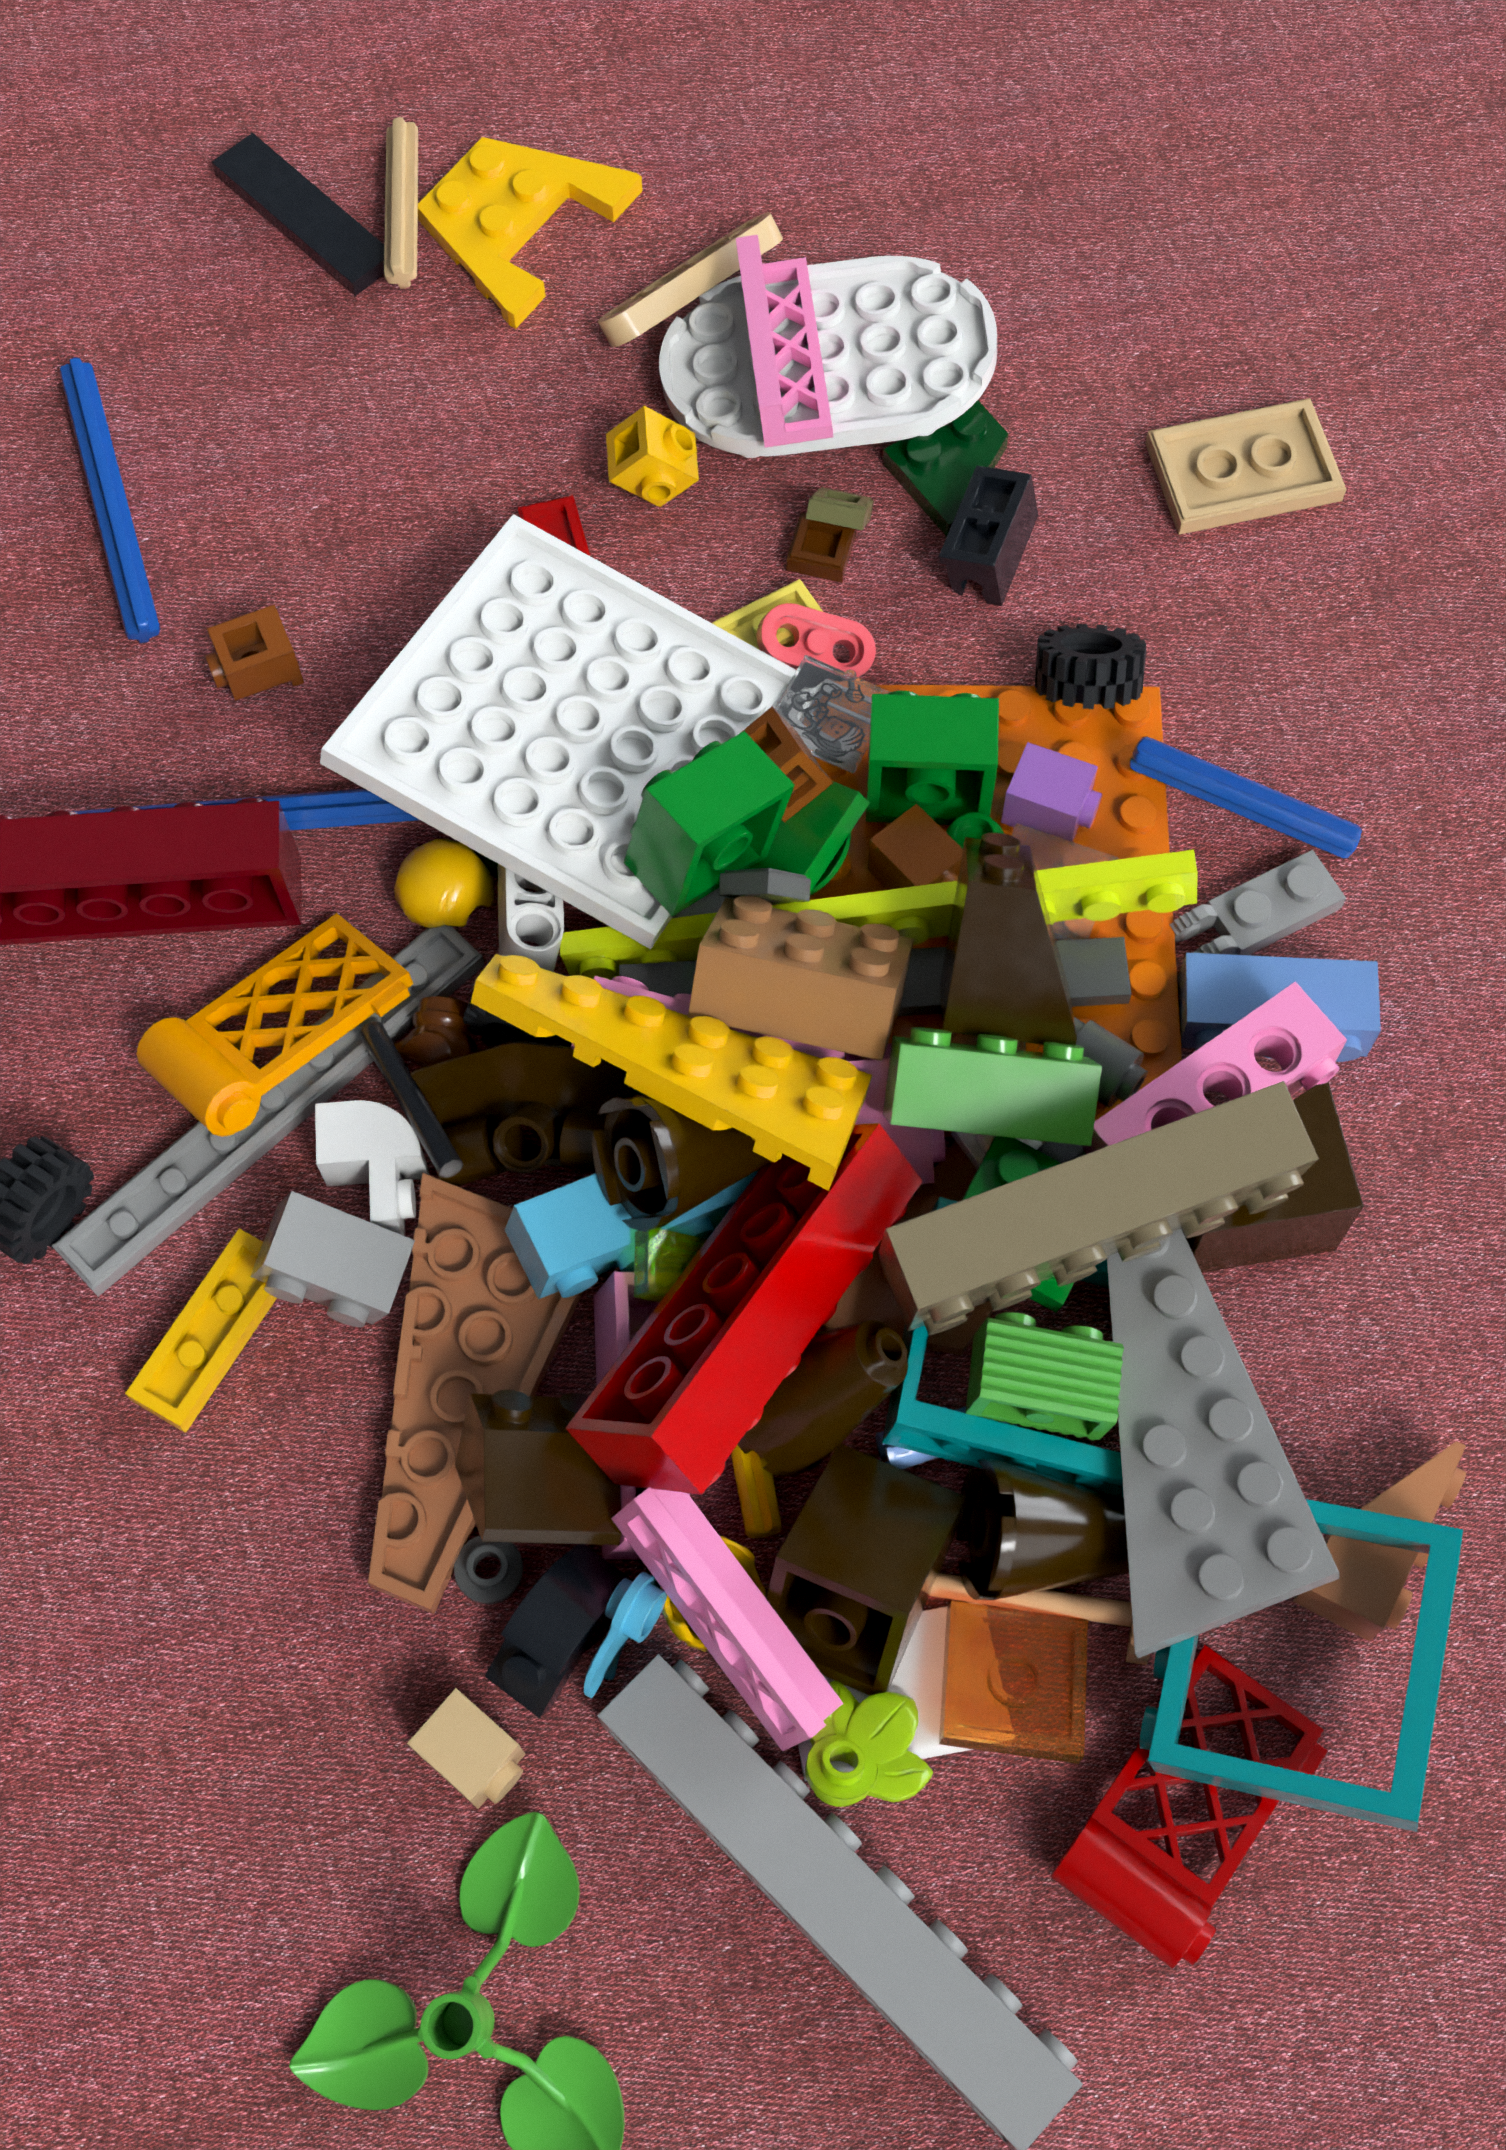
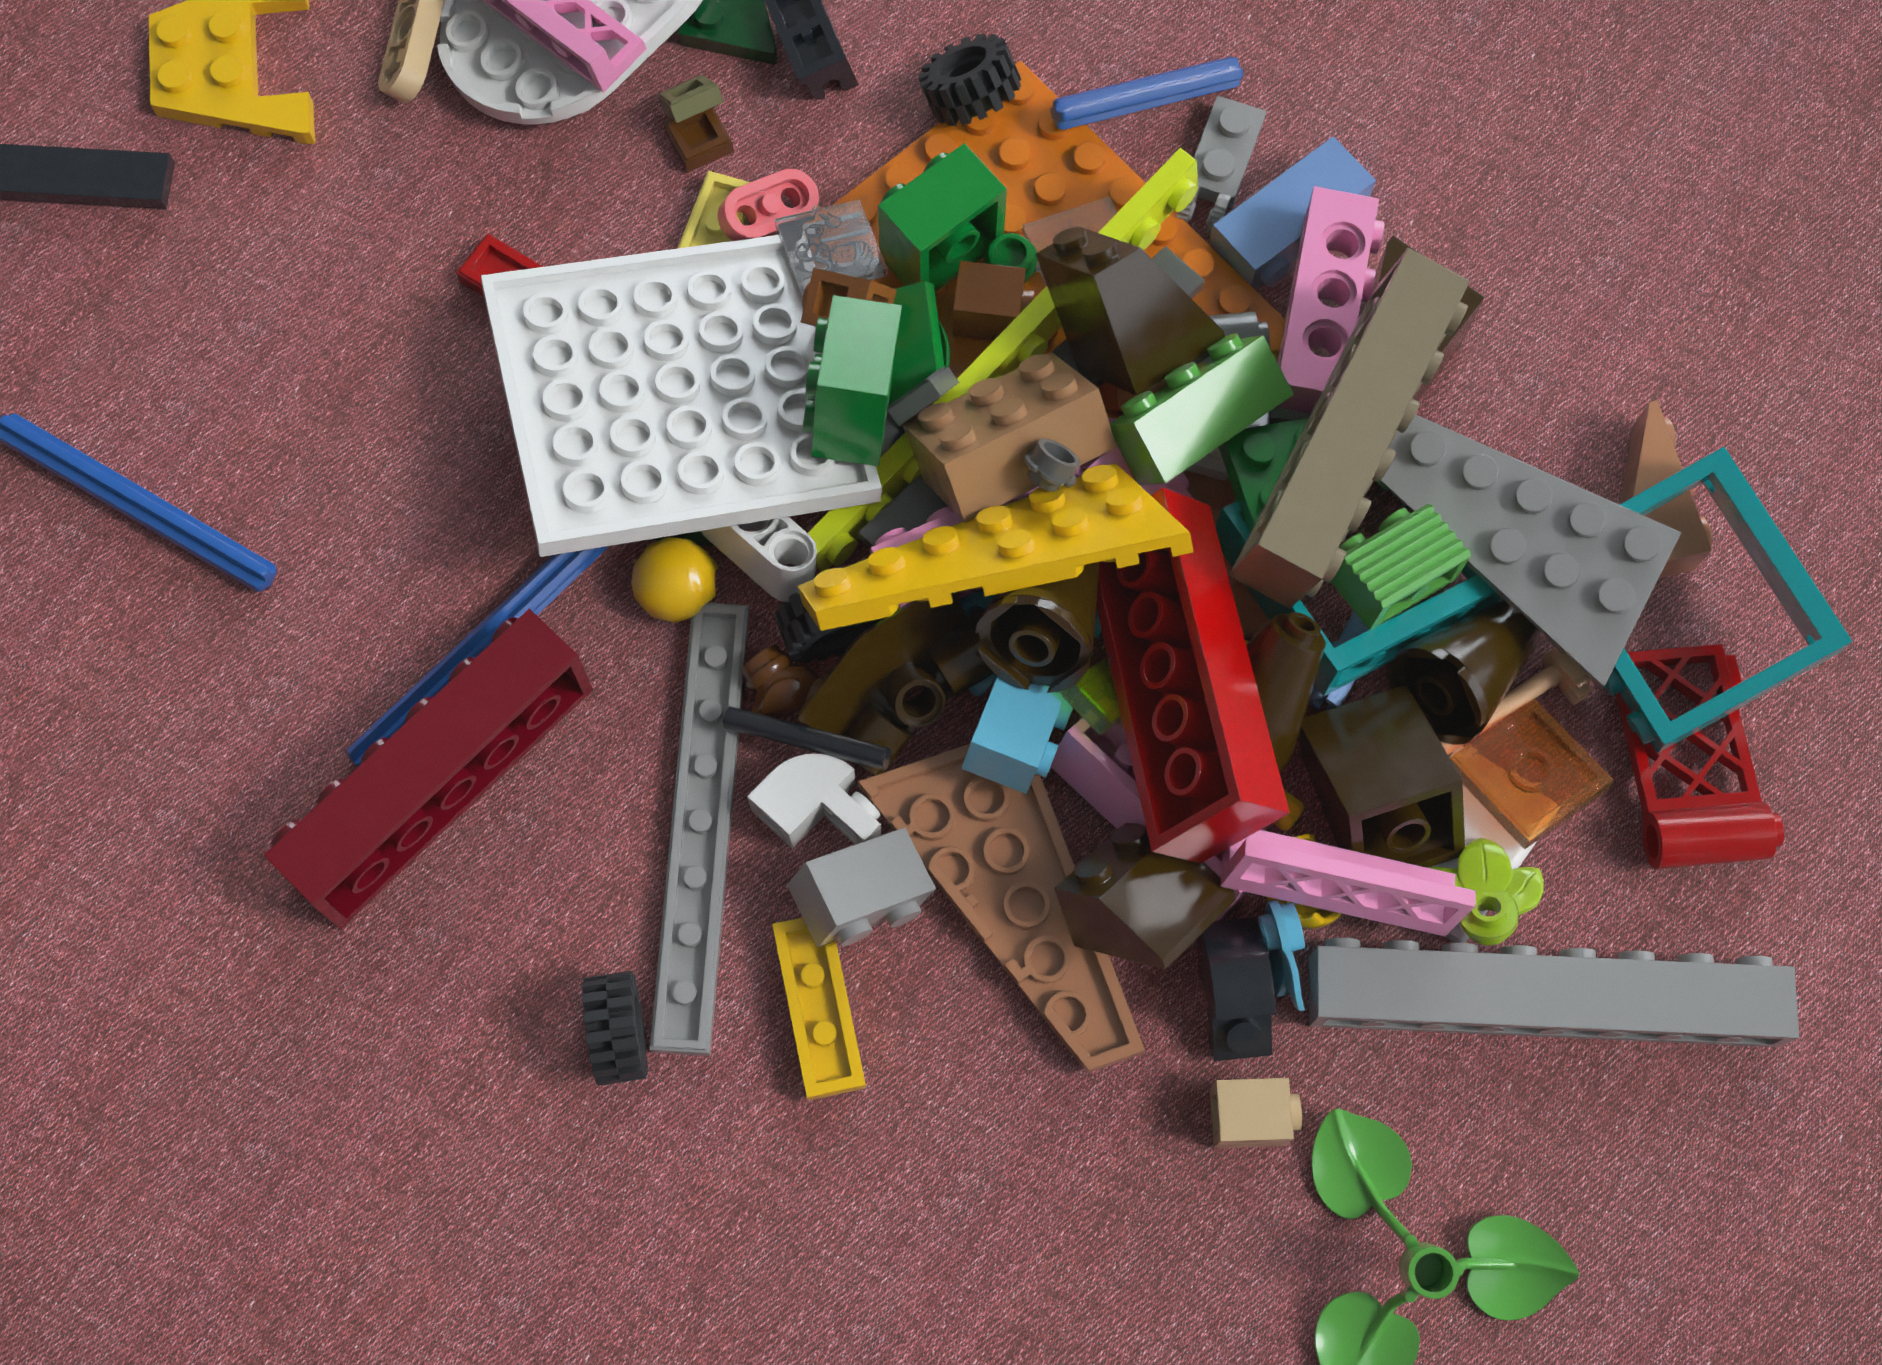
camera: 45 degrees left, 5 degrees up
light orange piece [136,913,413,1137] -> none
dark orange brick [204,604,304,701] -> none
tan axle [384,117,418,289] -> none
dark grey plate [454,1536,524,1605] -> none
yellow brick [606,406,699,507] -> none
medium lavender brick [1001,742,1102,847] -> none
none -> dark grey plate [1024,439,1080,492]

